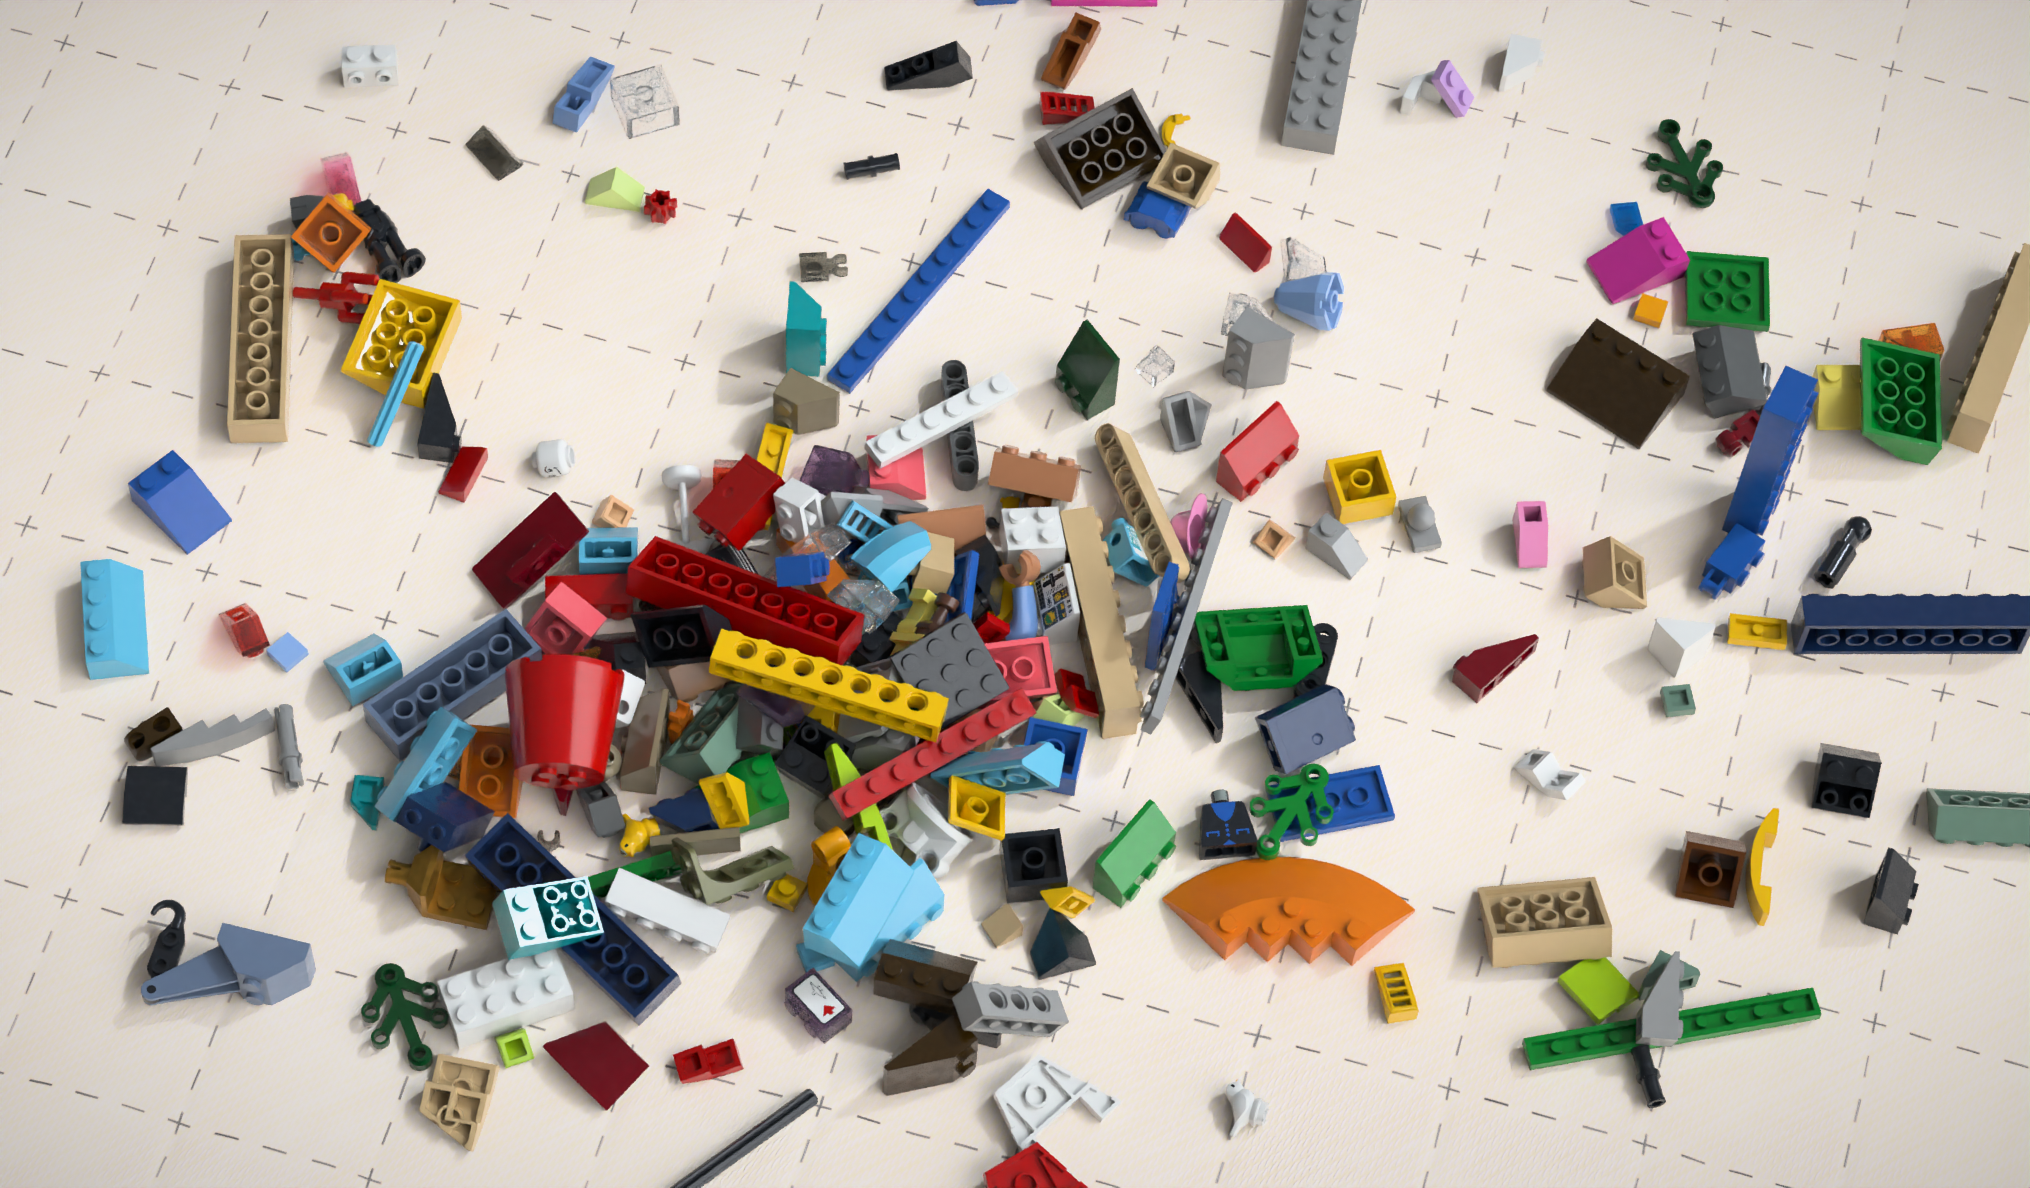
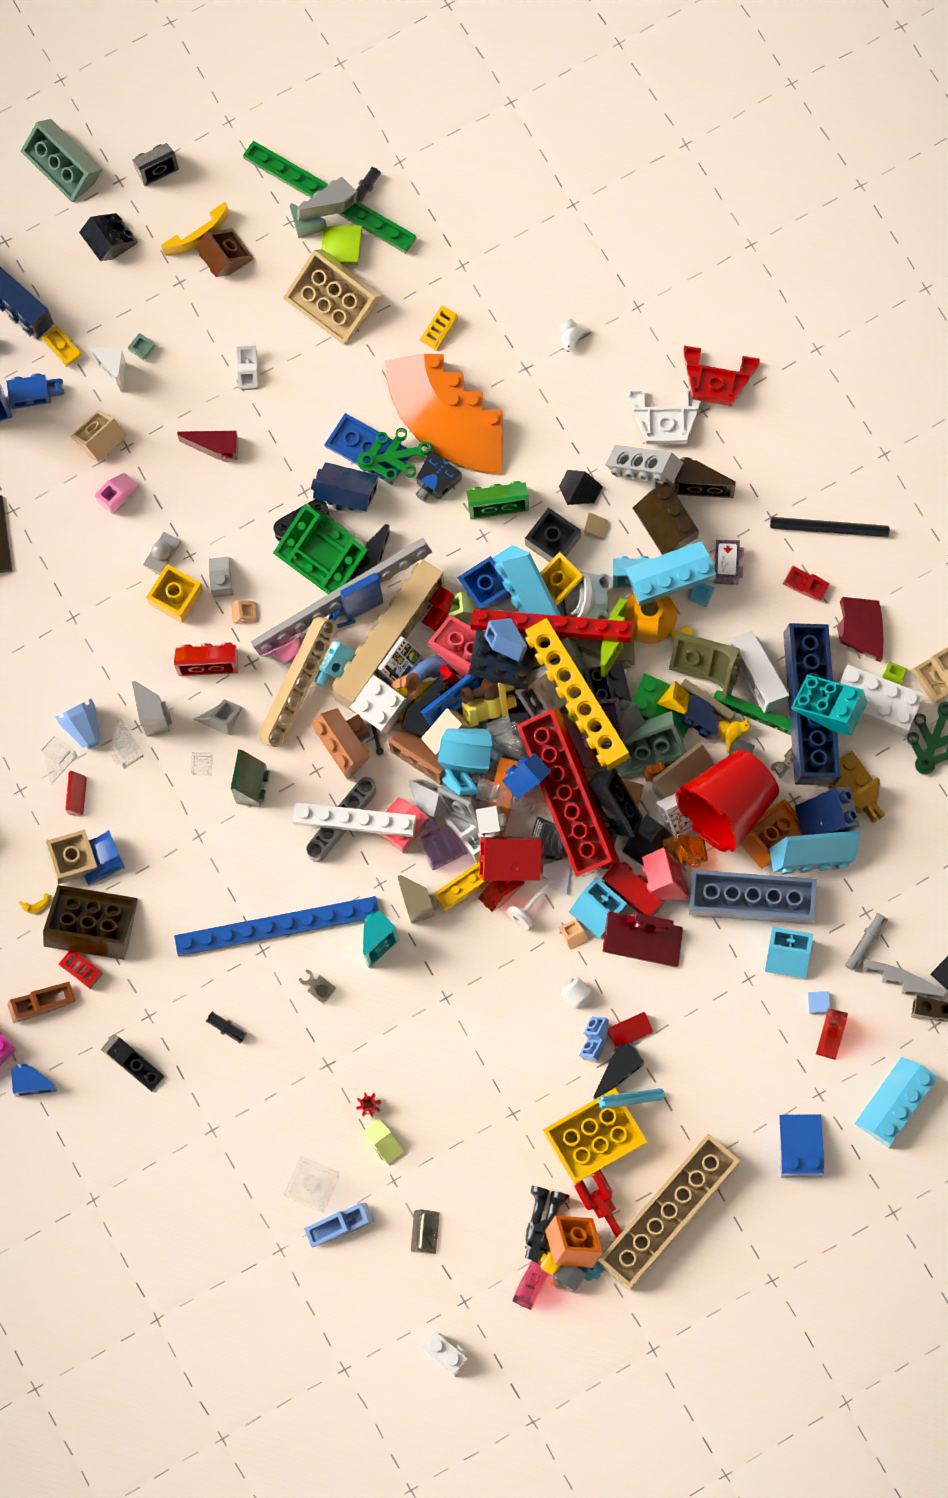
camera: 125 degrees left, 15 degrees up
teal tile [350,775,385,831] -> none
yellow slope [1040,886,1095,918] -> none
none -> medium blue slope [484,618,527,661]
none -> medium blue slope [579,1016,609,1061]

